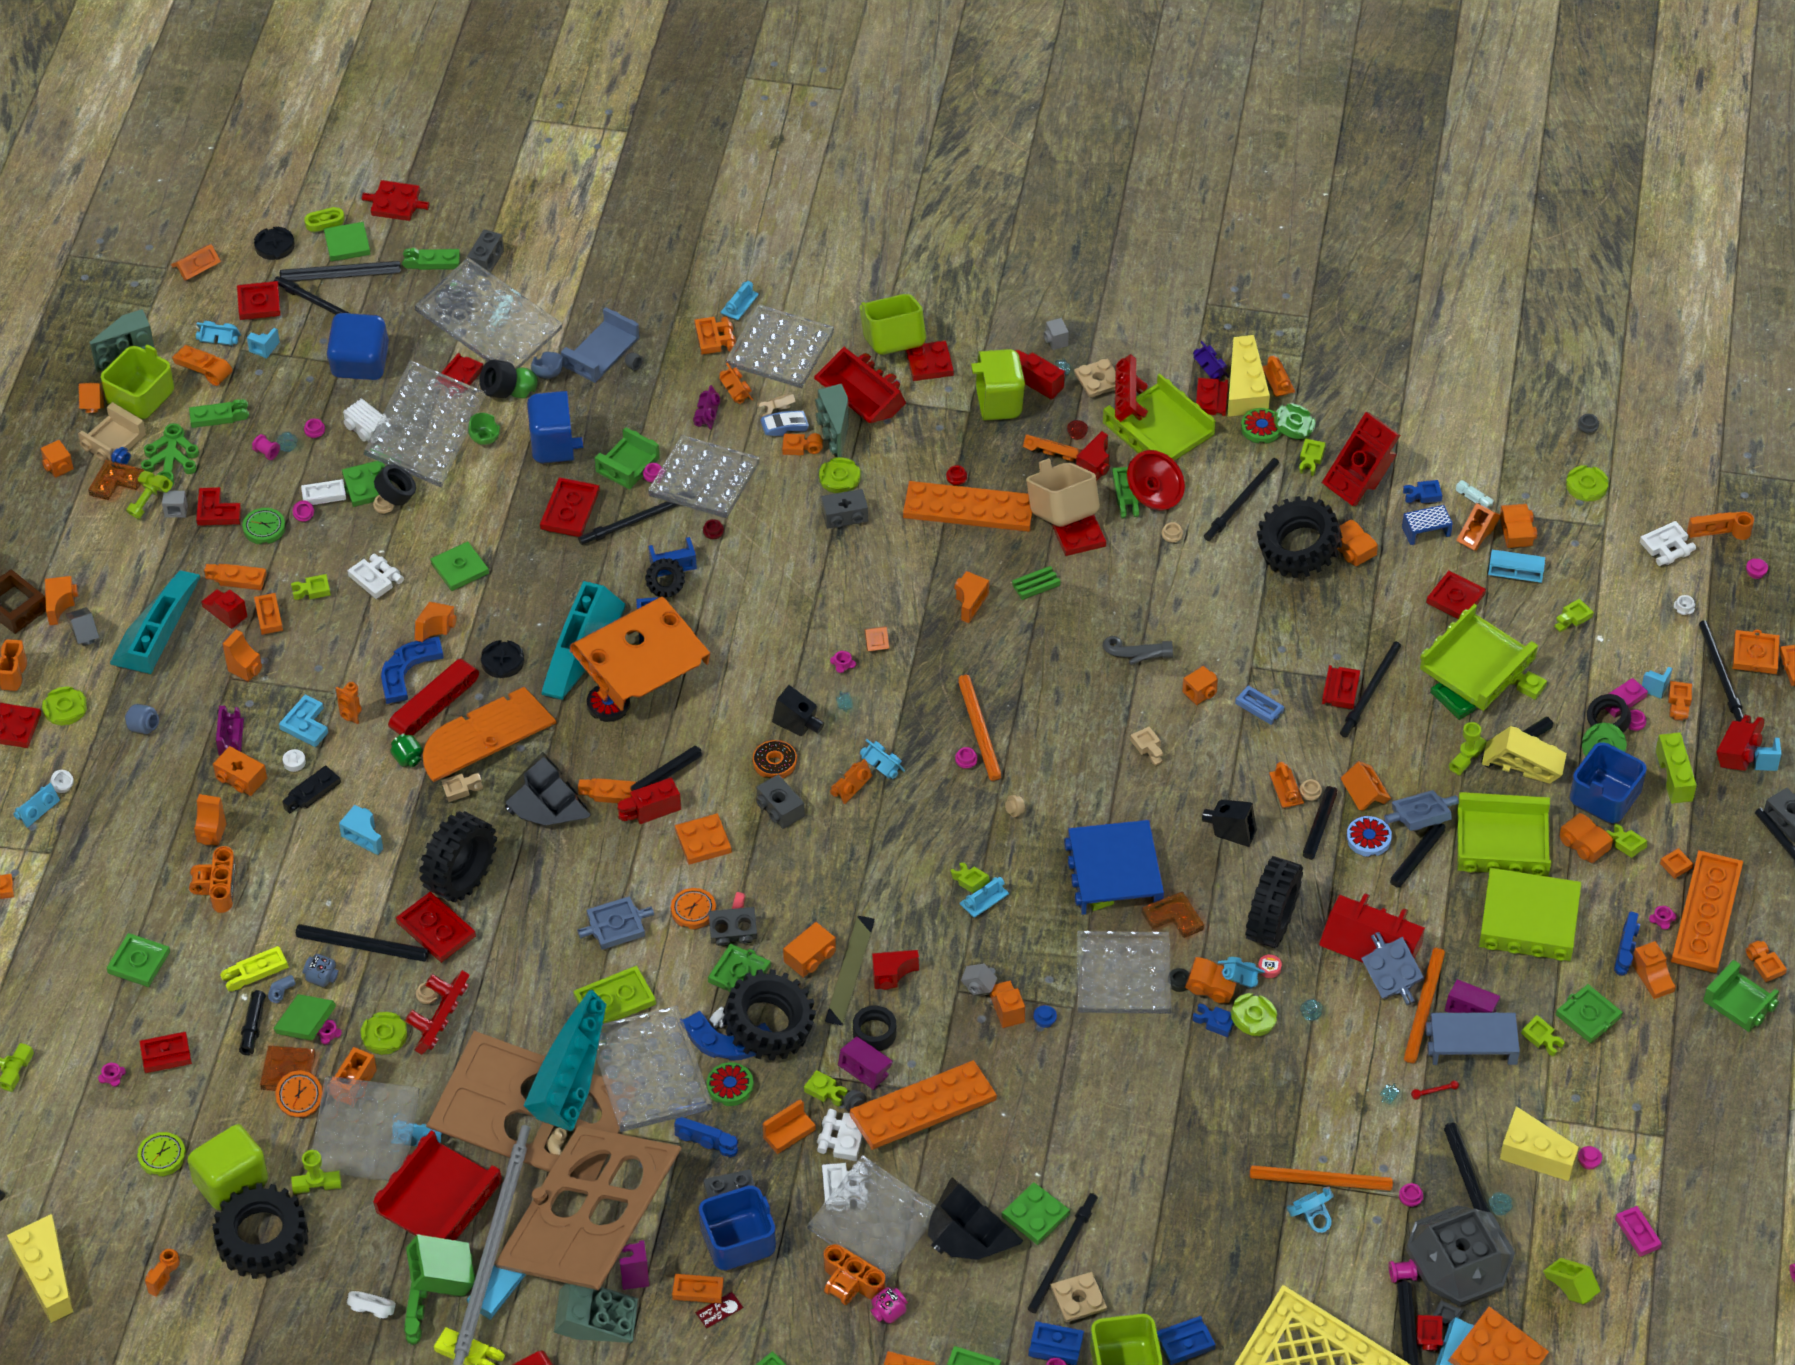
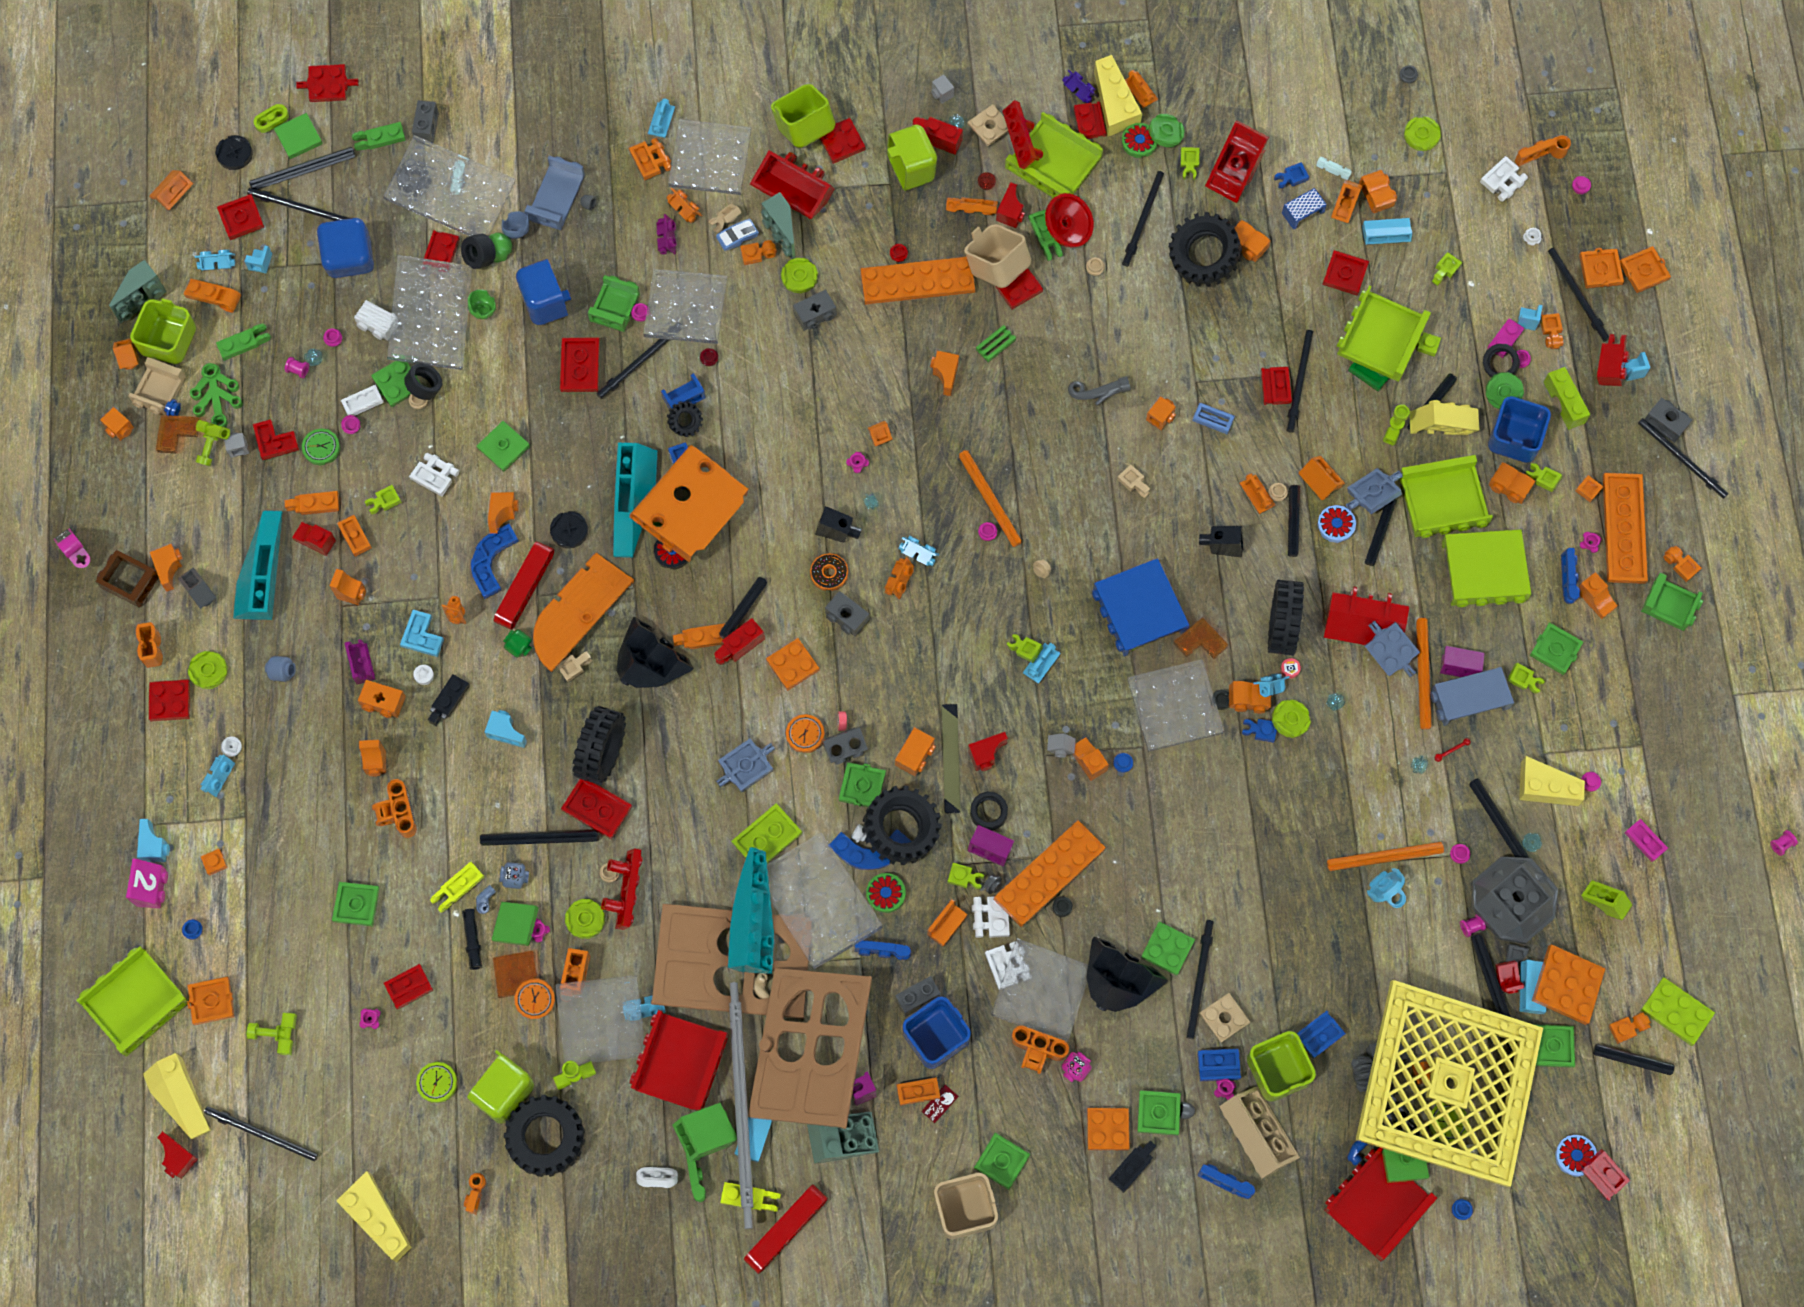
camera: 15 degrees left, 20 degrees up
none -> pearl dark grey tile [1052,896,1073,917]

